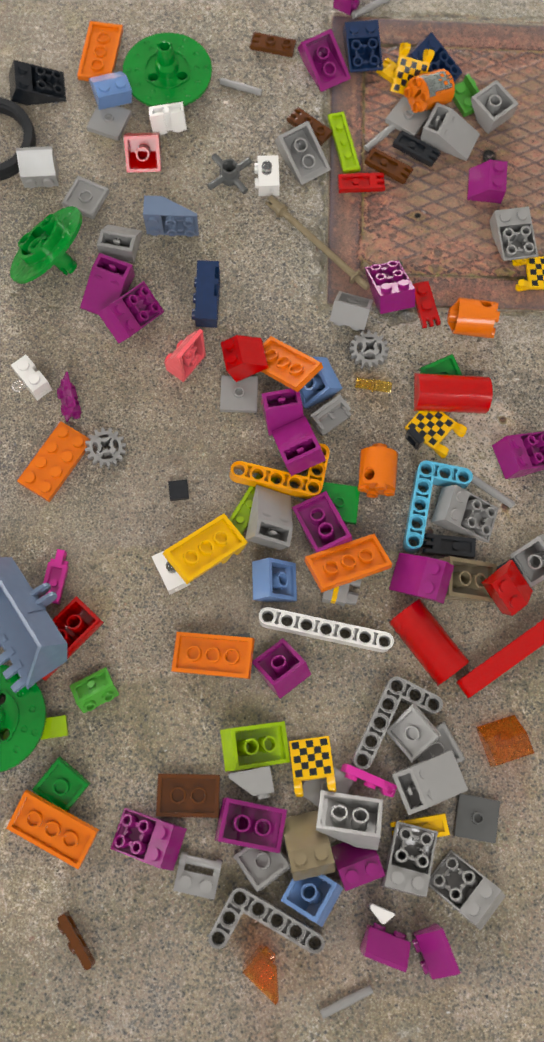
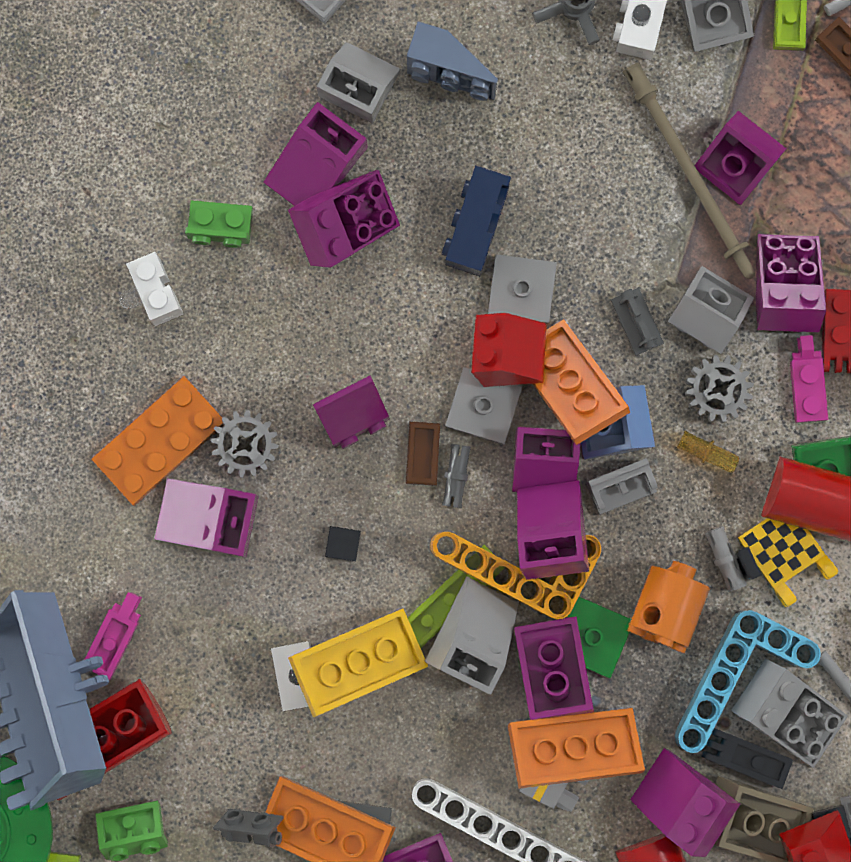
camera: 20 degrees right, 10 degrees up
green piece [10,206,82,284] -> none
magenta hinge [57,371,82,422] -> none
coral slope [165,329,206,382] -> none
medium blue slope [252,558,297,602] -> none
red hinge [338,172,385,193] -> none
none -> slope [154,478,259,558]
none -> bright green bracket [185,200,253,248]
none -> dark grey hinge [213,809,284,847]
none -> magenta slope [313,375,390,449]
none -> reddish brown tile [406,421,440,486]
none -> dark grey pin [442,444,471,508]
none -> light grey plate [488,254,557,324]
none -> dark grey hinge [611,287,664,356]
none -> magenta slope [694,111,787,205]
none -> light grey pin [705,526,747,592]
none -> dark pink hinge [790,335,828,423]

